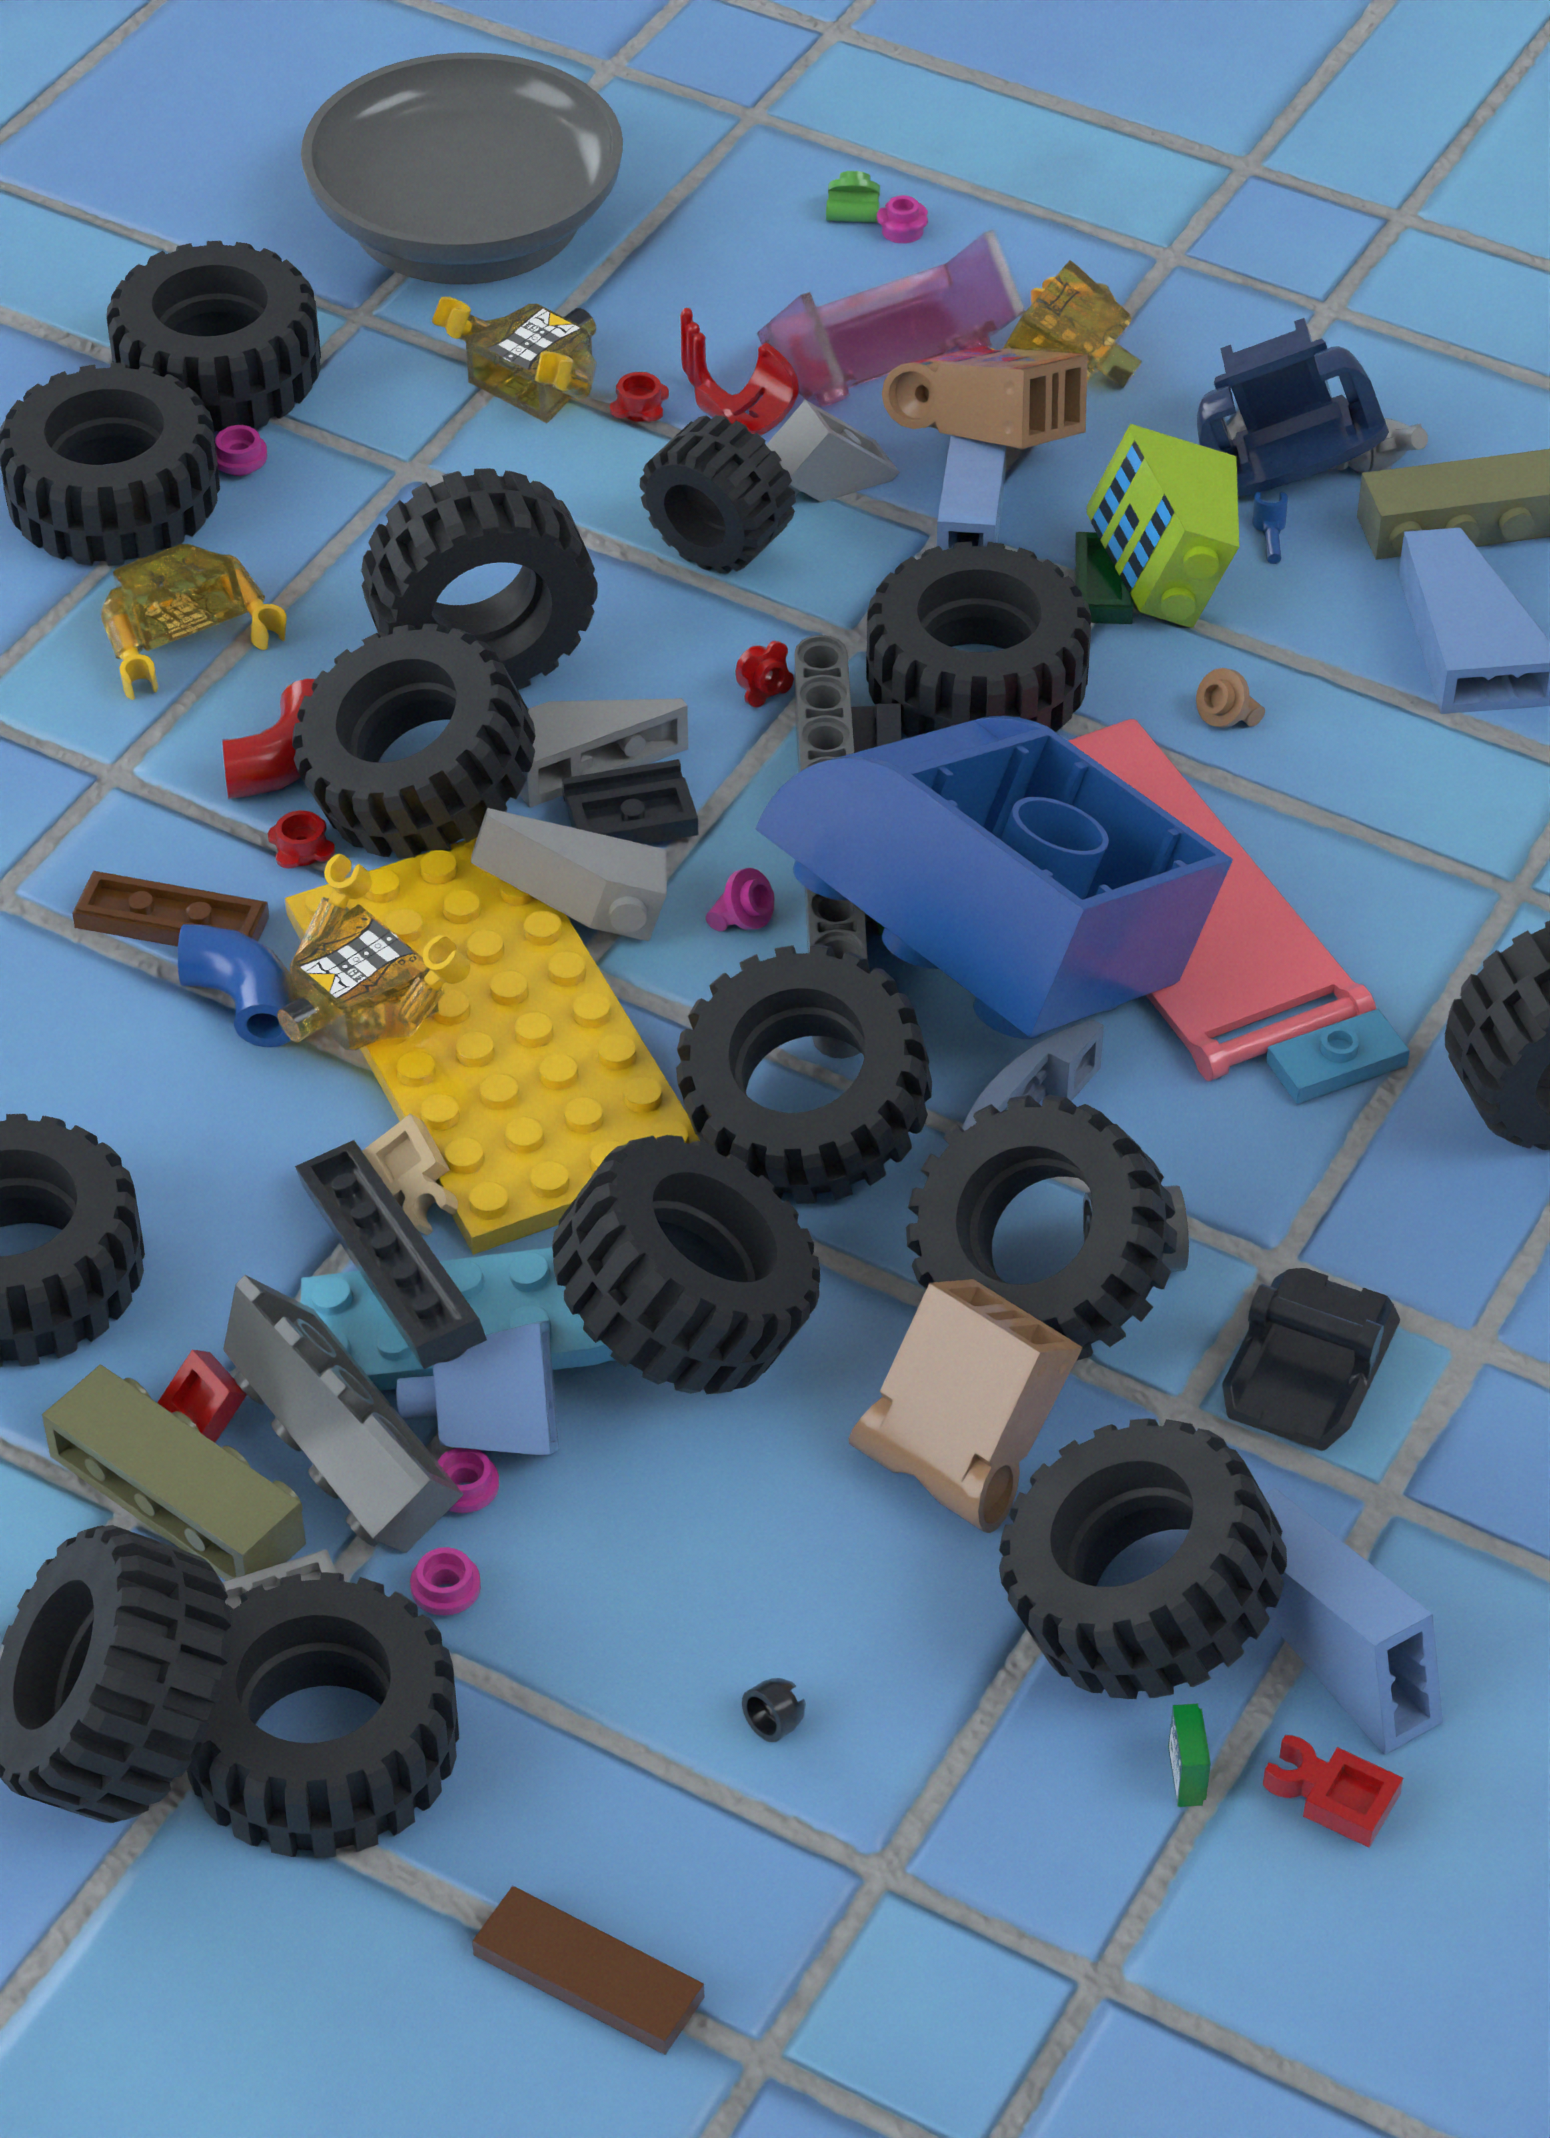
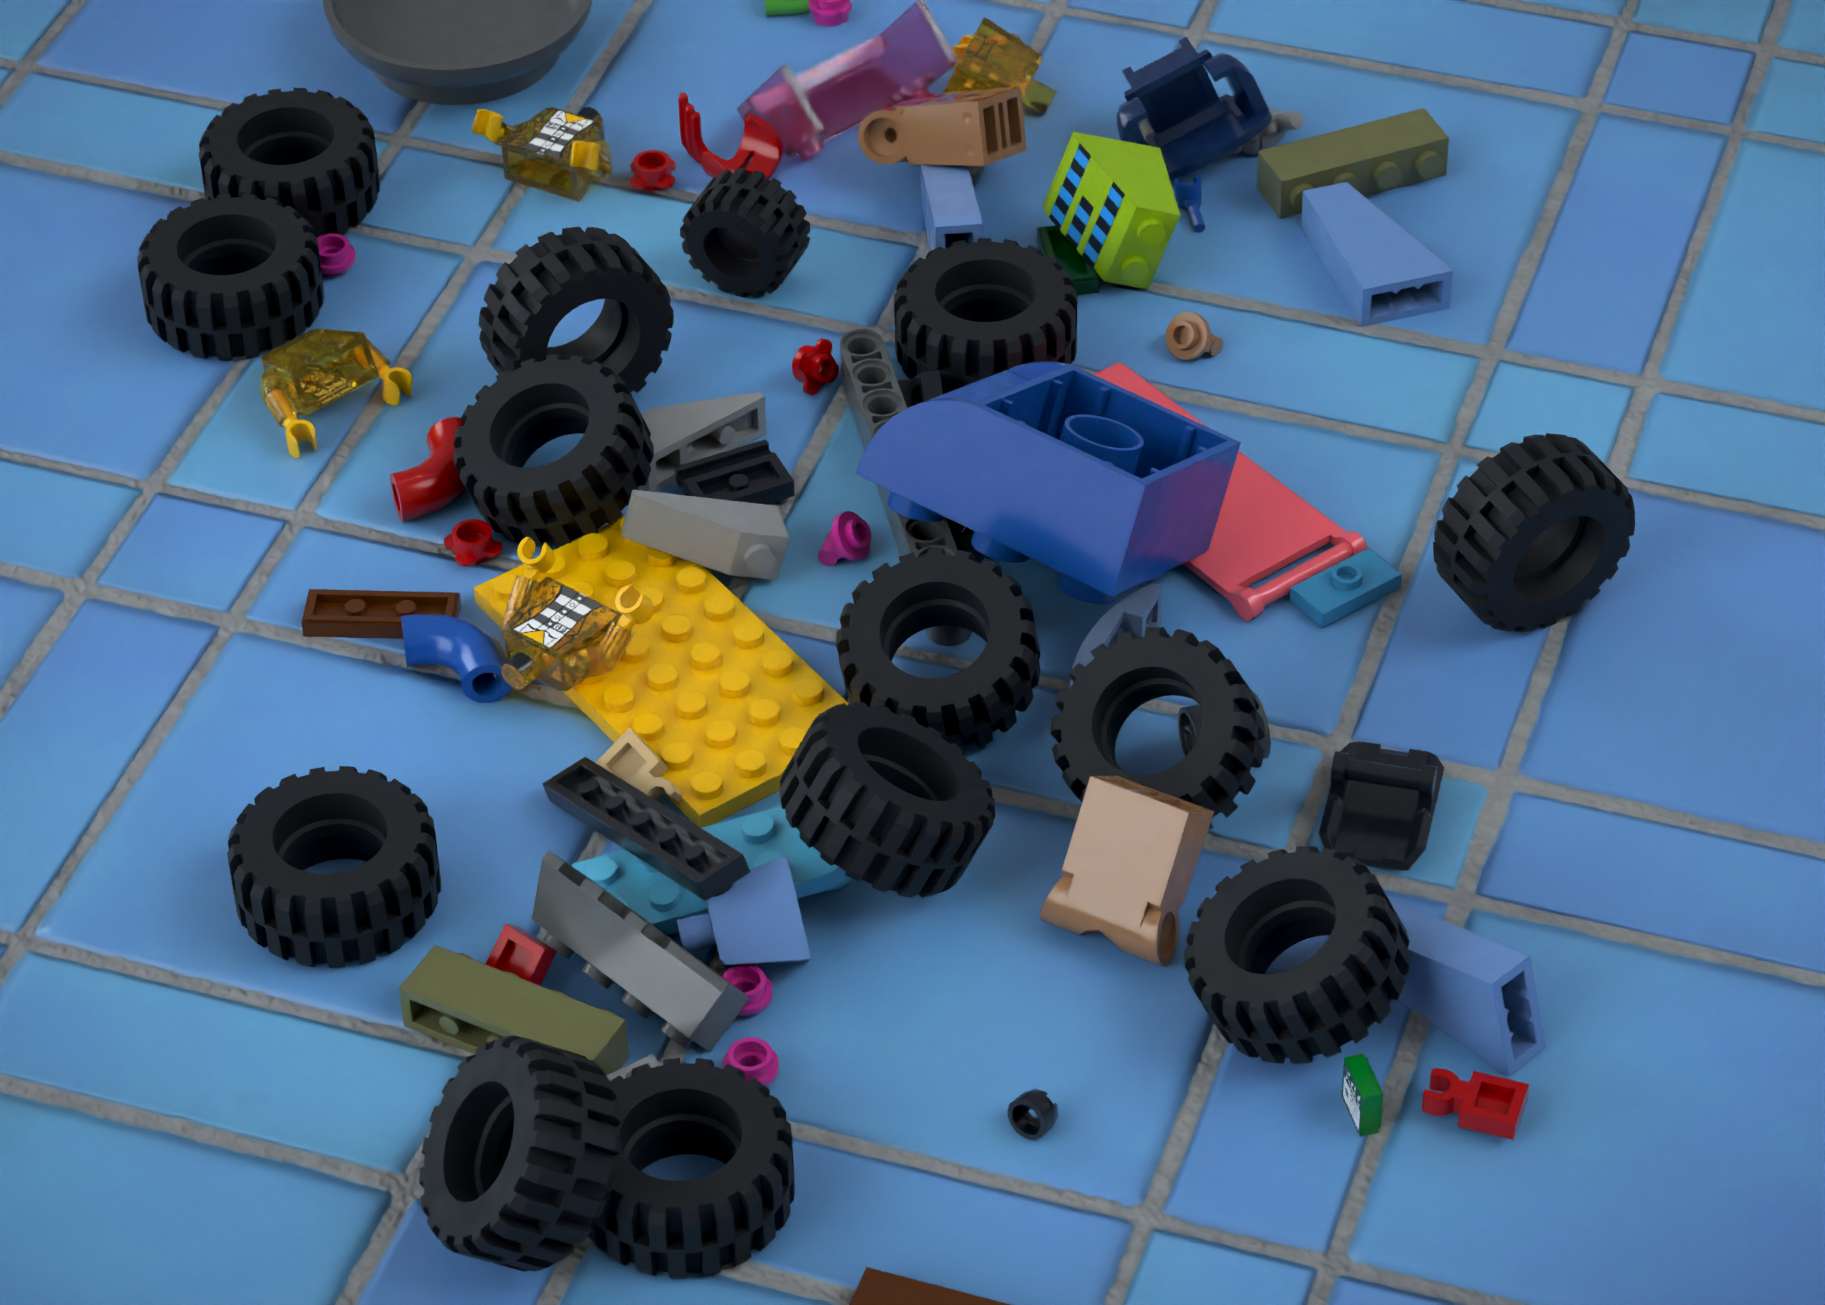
camera: 10 degrees left, 5 degrees down
light grey slope [766,400,900,502] -> none

